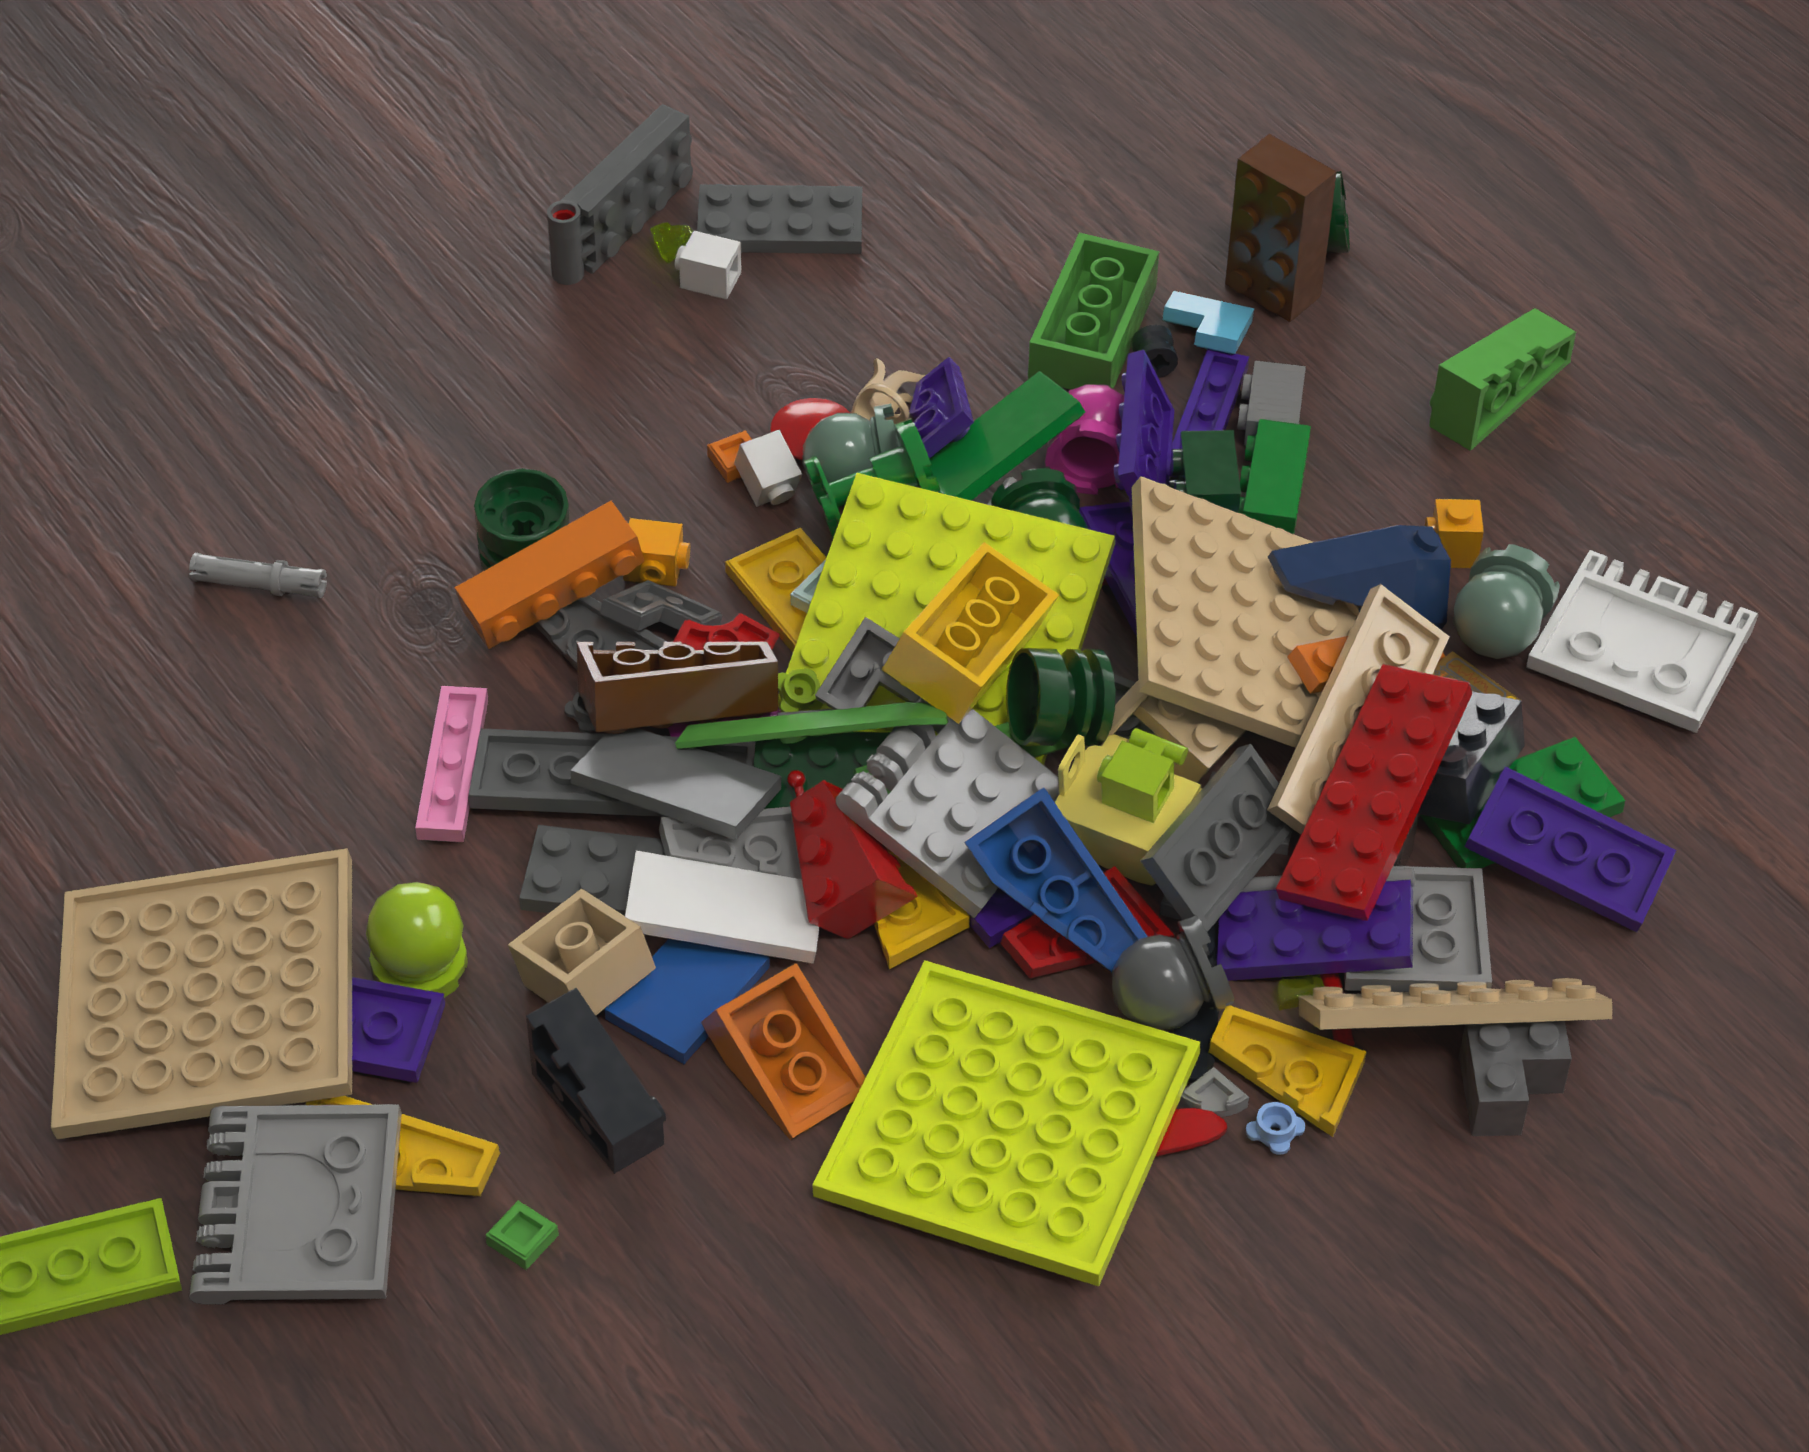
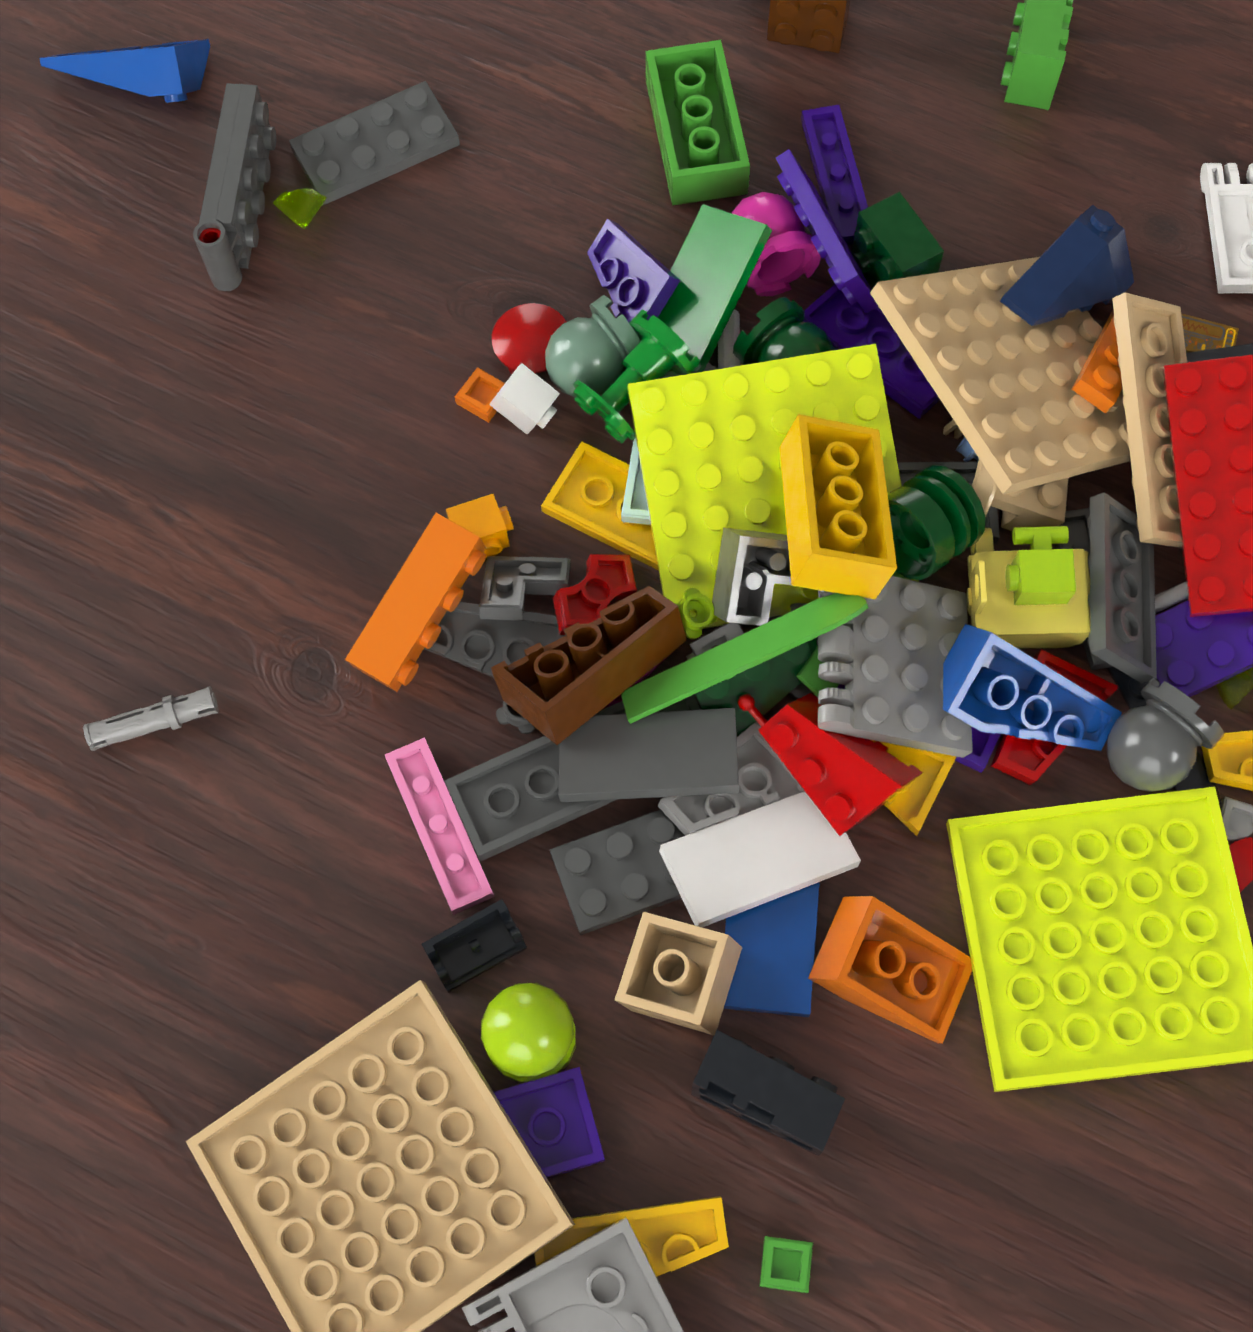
camera: 25 degrees left, 20 degrees up
dark green wheel [474,468,570,570] -> none
white brick [675,231,741,299] -> none
tan piece [851,358,926,424] -> none
black wheel [1131,325,1178,378] -> none
medium azure tile [1162,291,1254,354] -> none
light grey brick [1237,361,1306,446] -> none
green brick [1239,419,1311,534] -> none
light orange brick [1425,499,1484,568] -> none
sand green tile [1453,544,1560,659] -> none
none -> blue wedge [39,39,210,103]
none -> black hinge [421,899,527,993]

